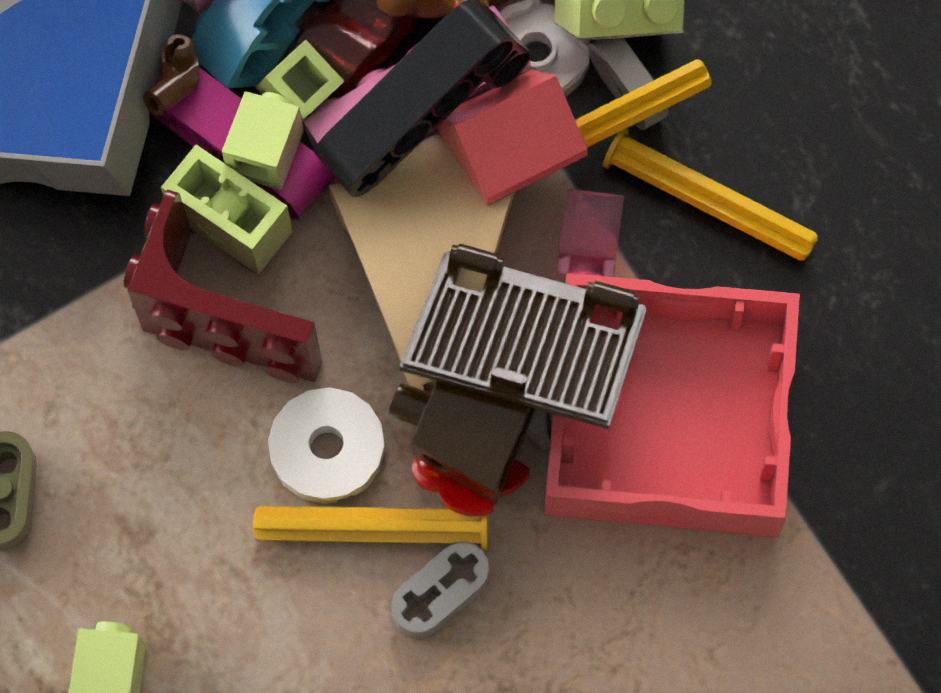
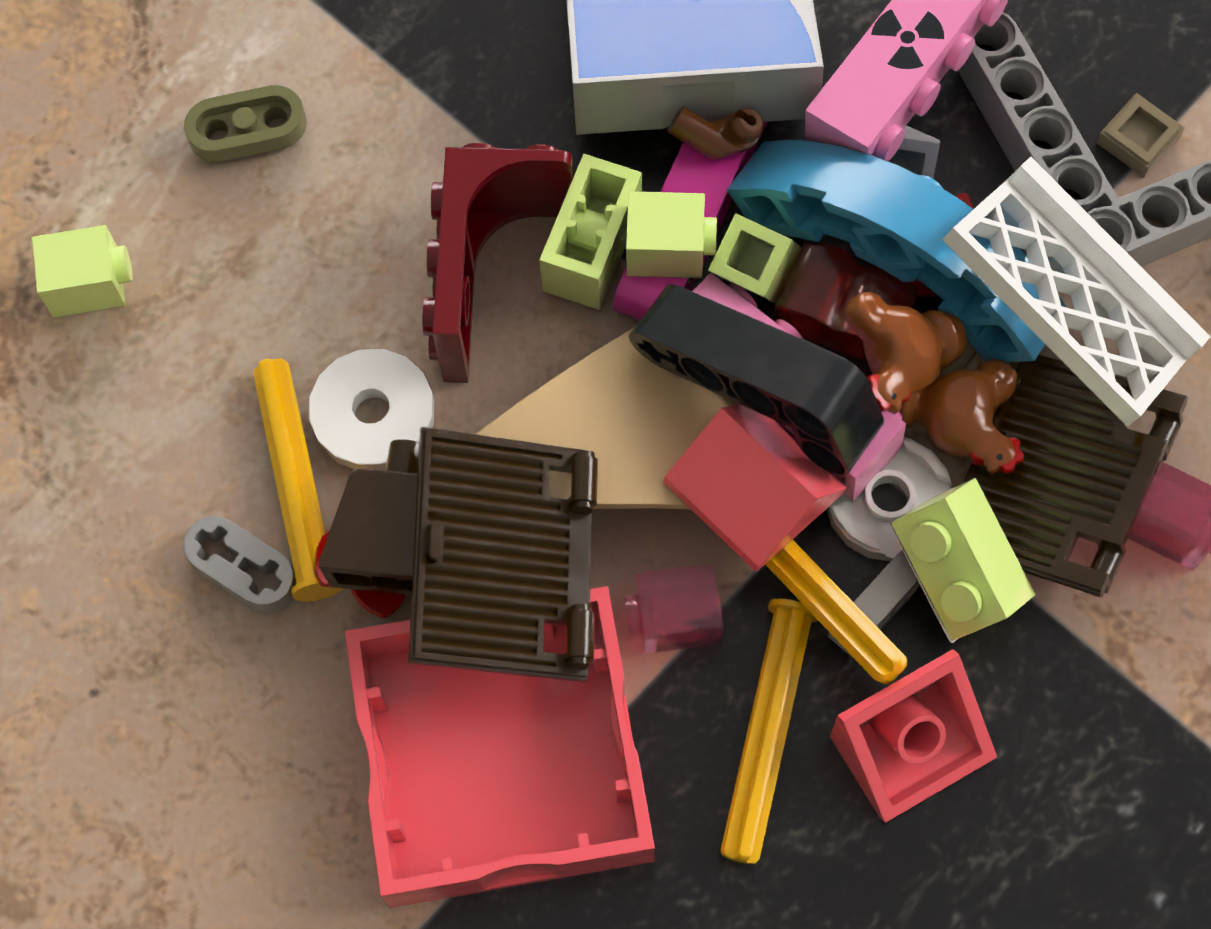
camera: 75 degrees right, 0 degrees up
none -> coral slope [830,649,997,823]

